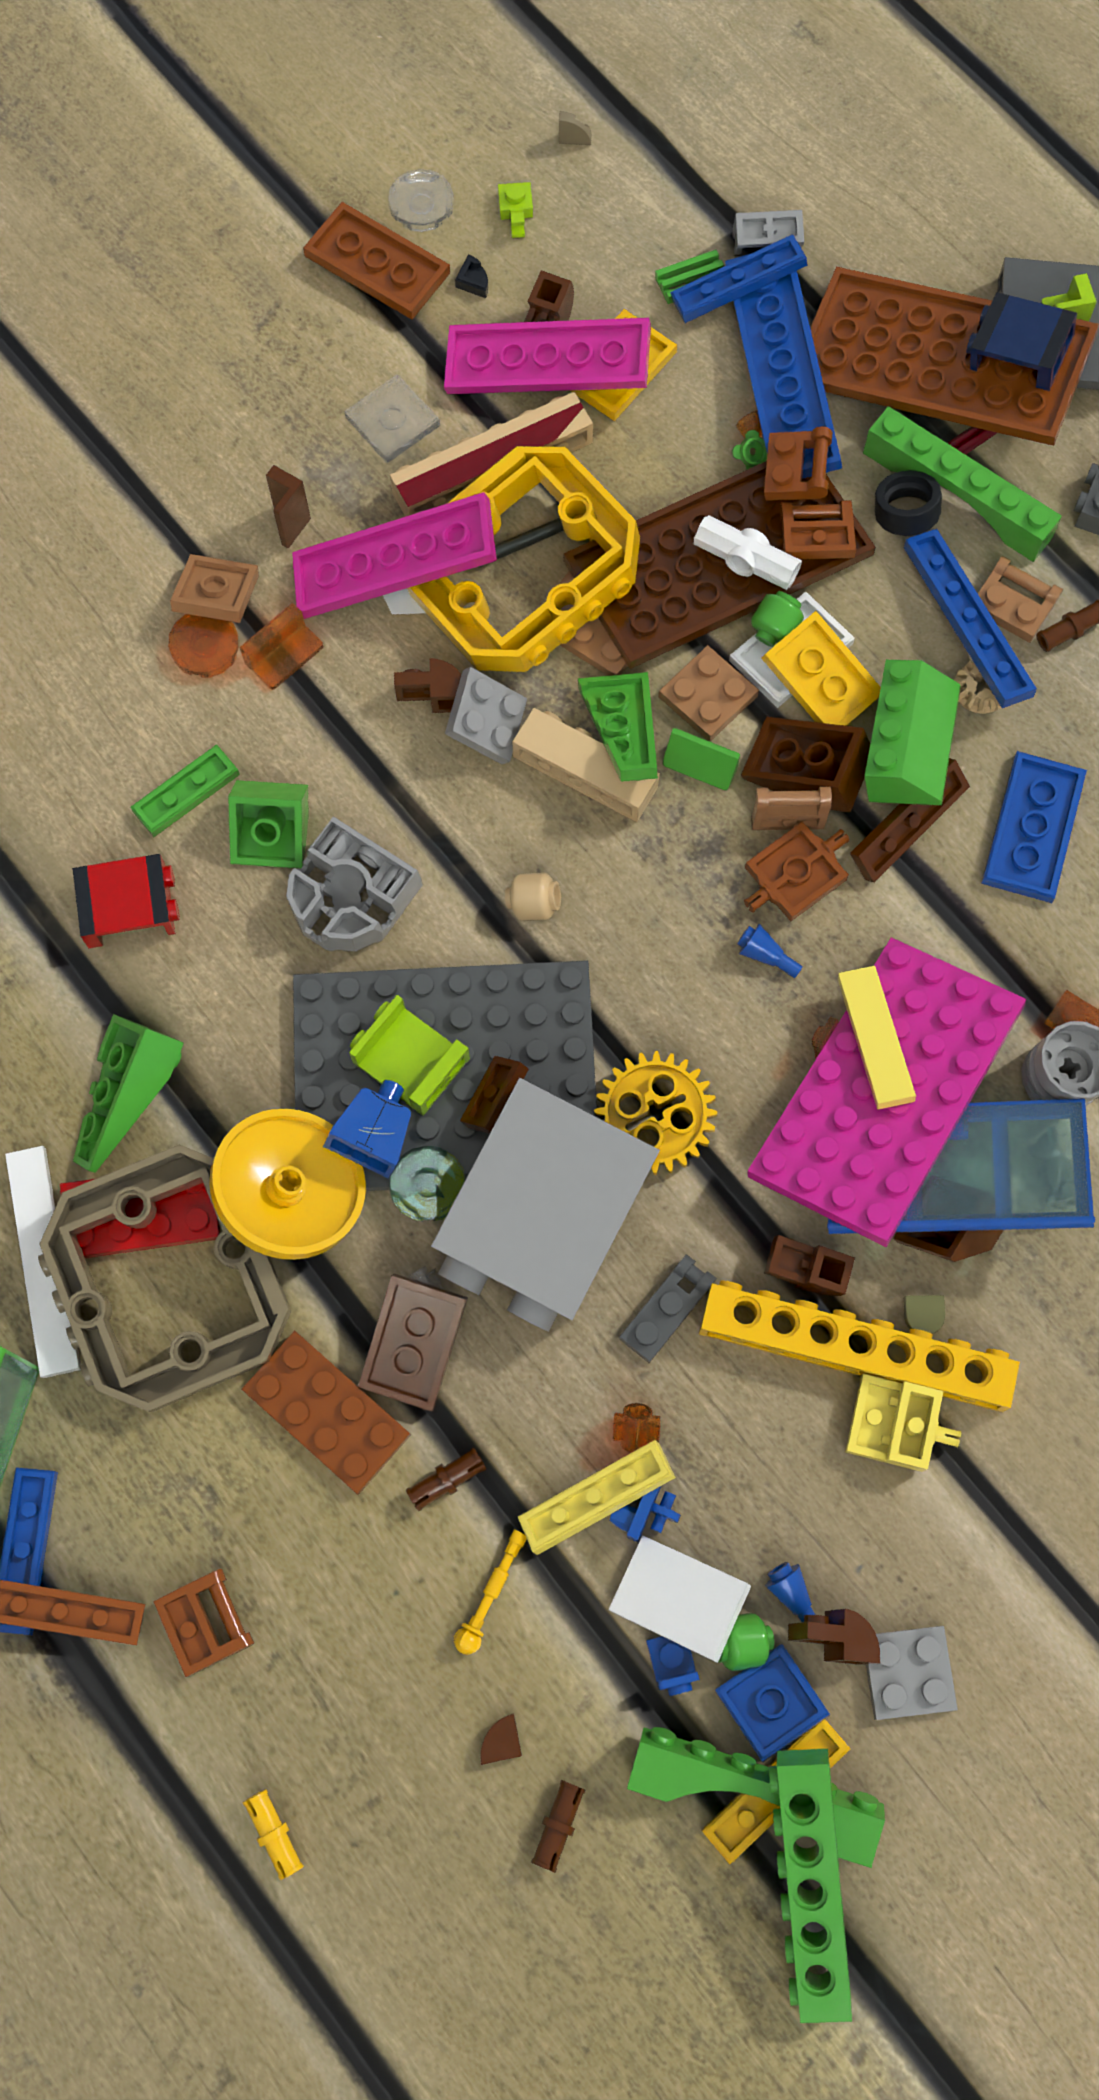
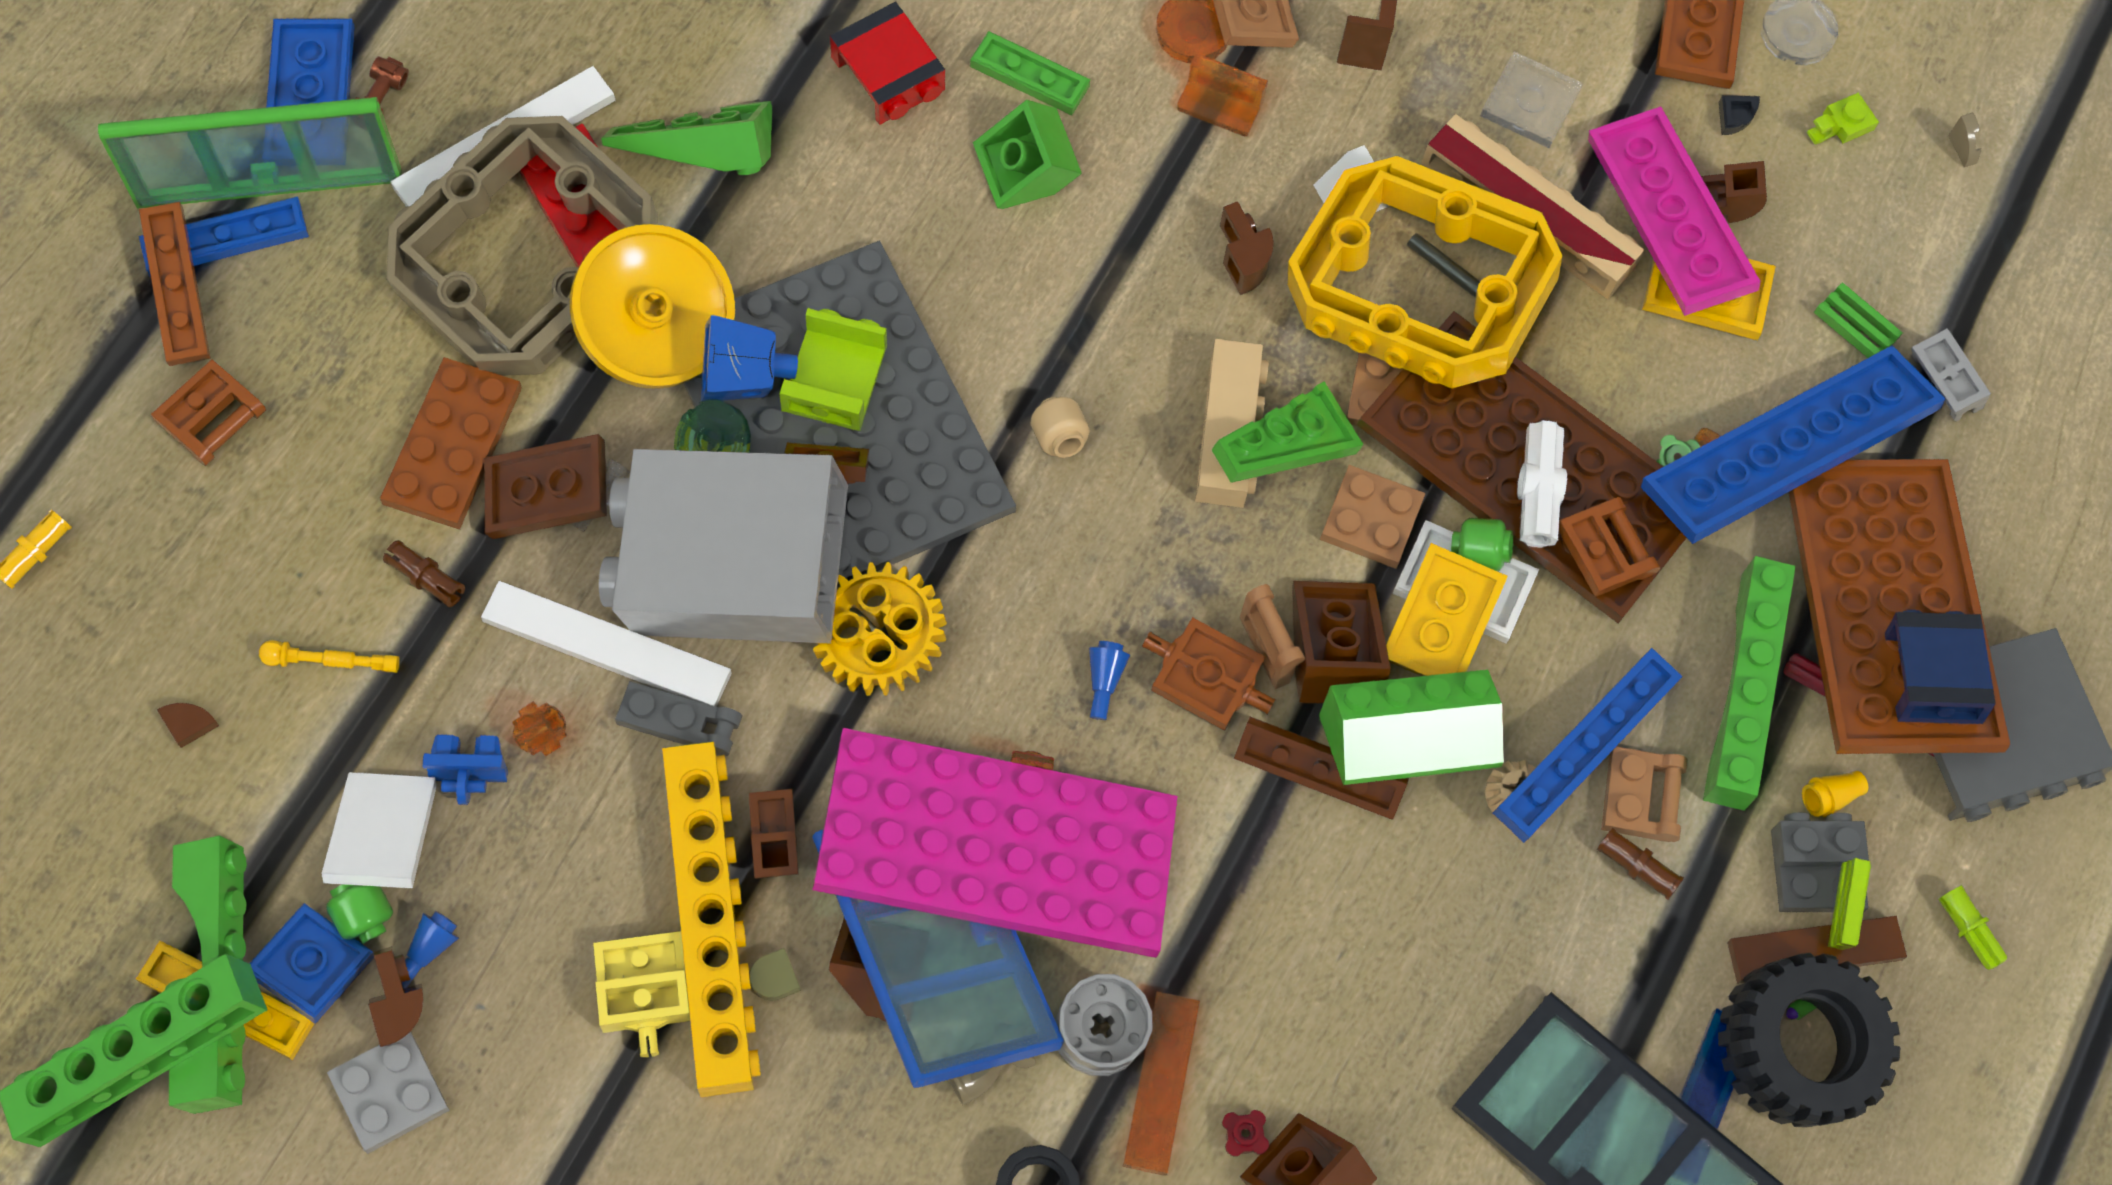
camera: 60 degrees right, 5 degrees down
light grey connector [286,817,423,951] -> none
dark pink plate [292,492,497,619] -> none
light grey plate [445,667,527,764] -> none
light yellow tile [518,1440,676,1555] -> none
reddish brown pin [531,1780,586,1873] -> none
blue bracket [646,1636,700,1696] -> none
bright green slope [663,728,740,790] -> none
blue tile [670,234,808,323] -> none
dark orange plate [764,426,833,501] -> none
light yellow tile [838,966,916,1110] -> none
black tyre [875,470,942,536] -> none
blue tile [981,751,1087,903] -> none
lime panel [1041,273,1097,321] -> none
none -> white tile [481,581,732,707]
none -> yellow cone [1802,771,1869,817]

